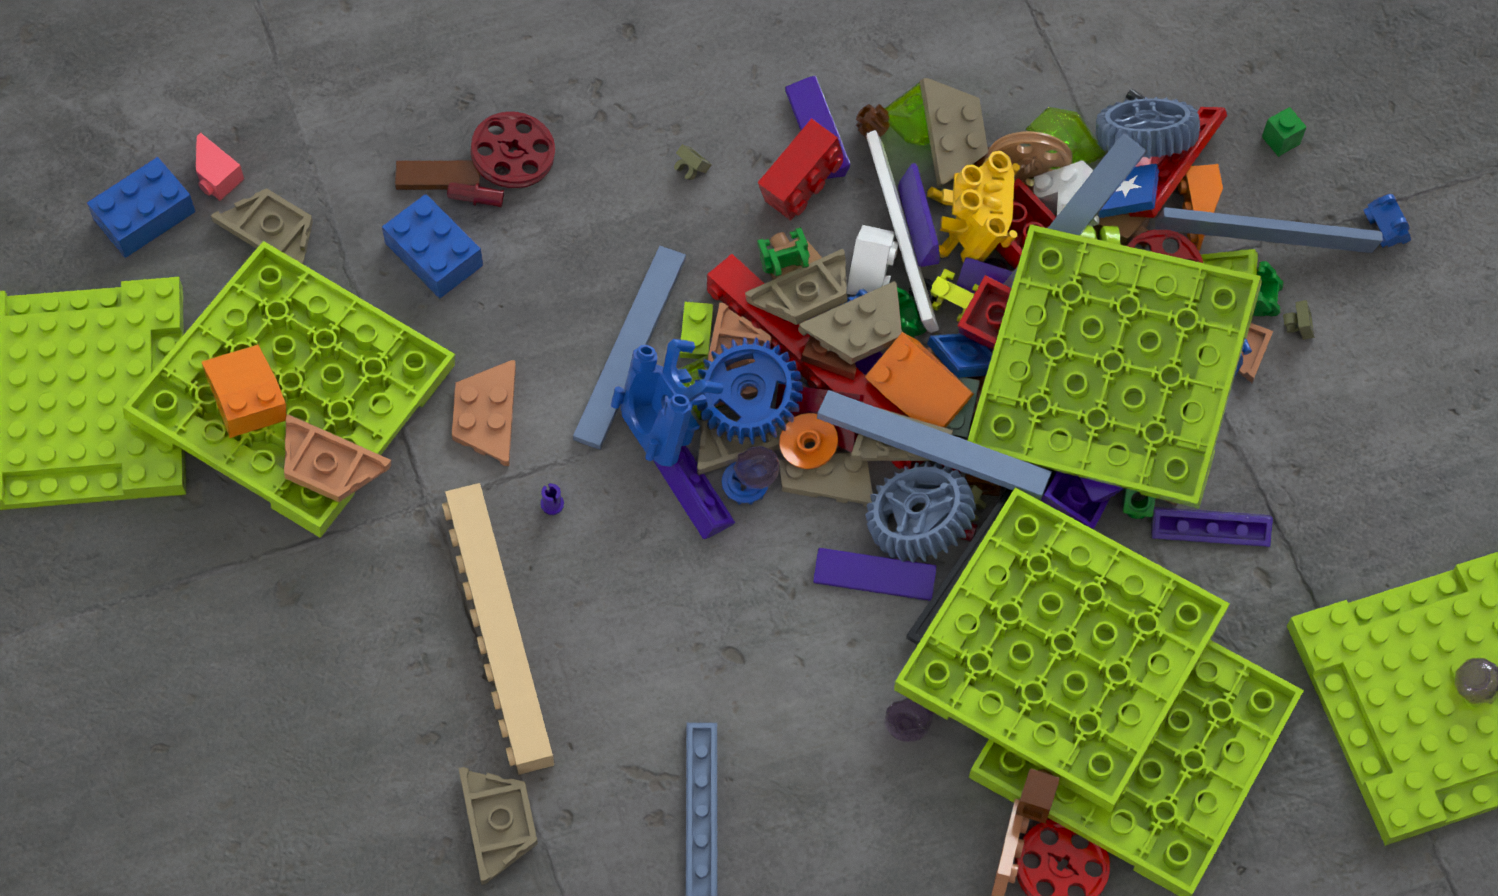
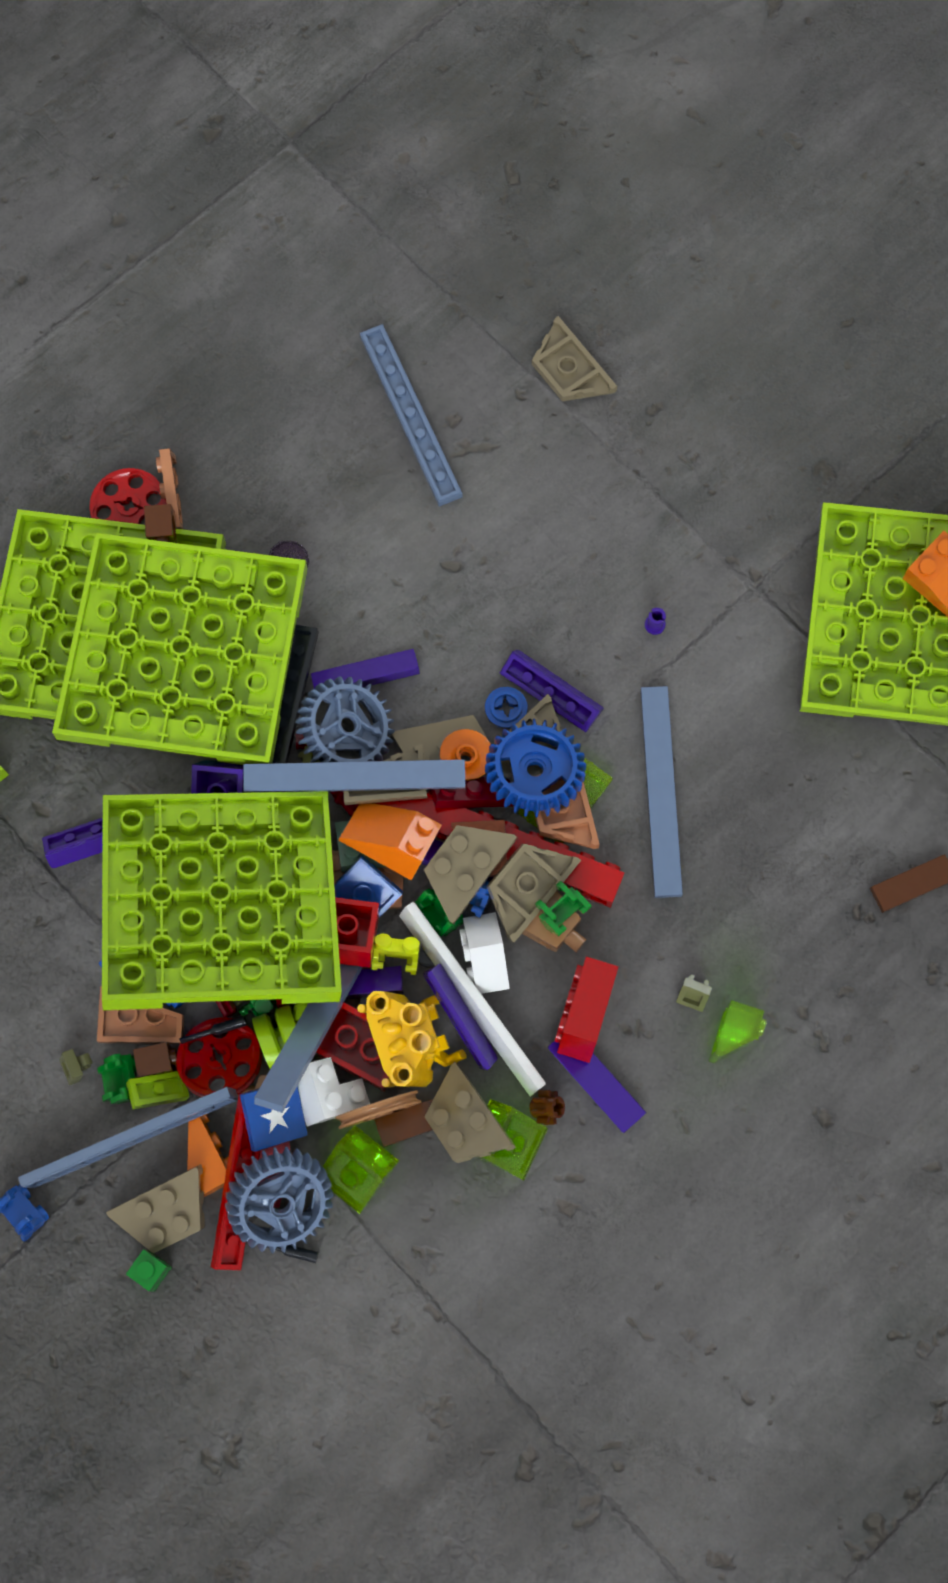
camera: 160 degrees right, 10 degrees up
nougat wing [284,415,391,502] -> none
blue brick [382,194,483,299] -> none
tan brick [442,483,554,775] -> none
dark red axle [447,182,504,208] -> none
nougat wing [452,360,516,466] -> none
dark red wedge [470,112,555,188] -> none
blue piece [611,339,724,466] -> none
lime plate [680,302,713,360] -> none
clear purple hair [733,446,780,489] -> none
none -> dark tan wing [106,1164,205,1254]
none -> clear neon green slope [709,1000,767,1063]

